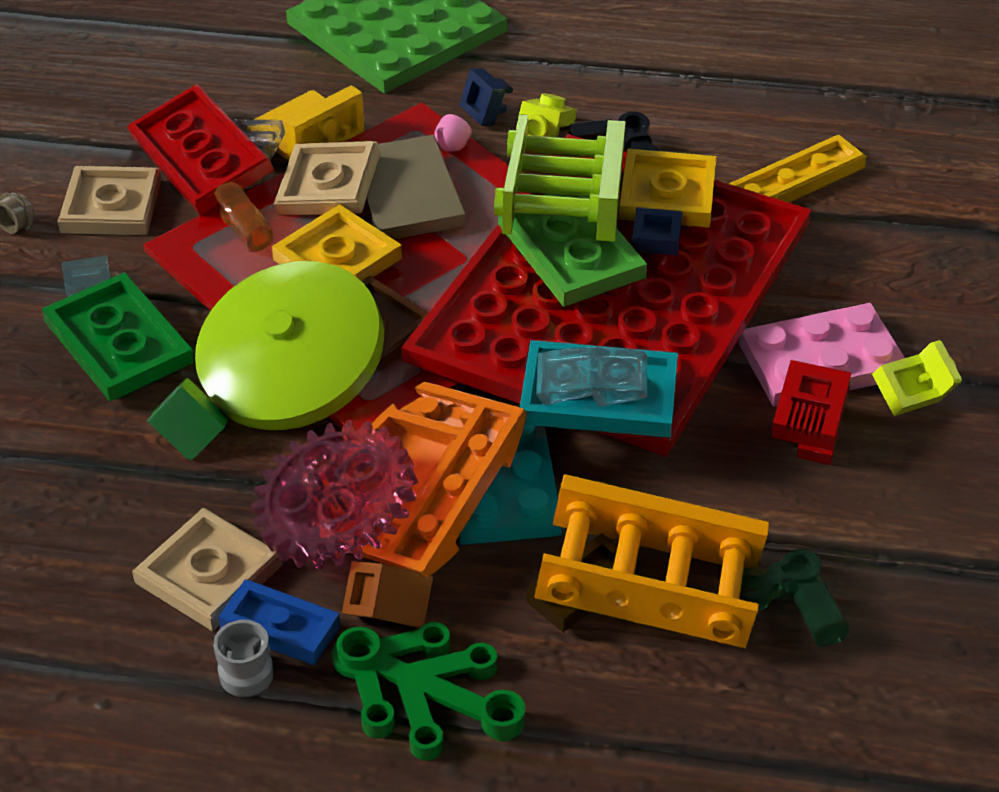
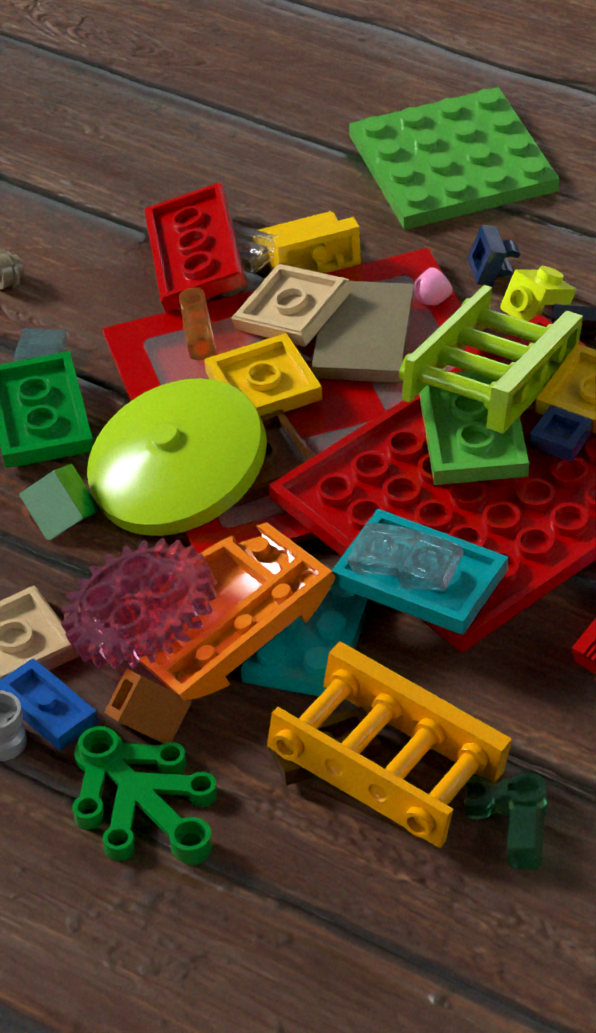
camera: 25 degrees right, 0 degrees up
tan tile [58,166,162,235] -> none

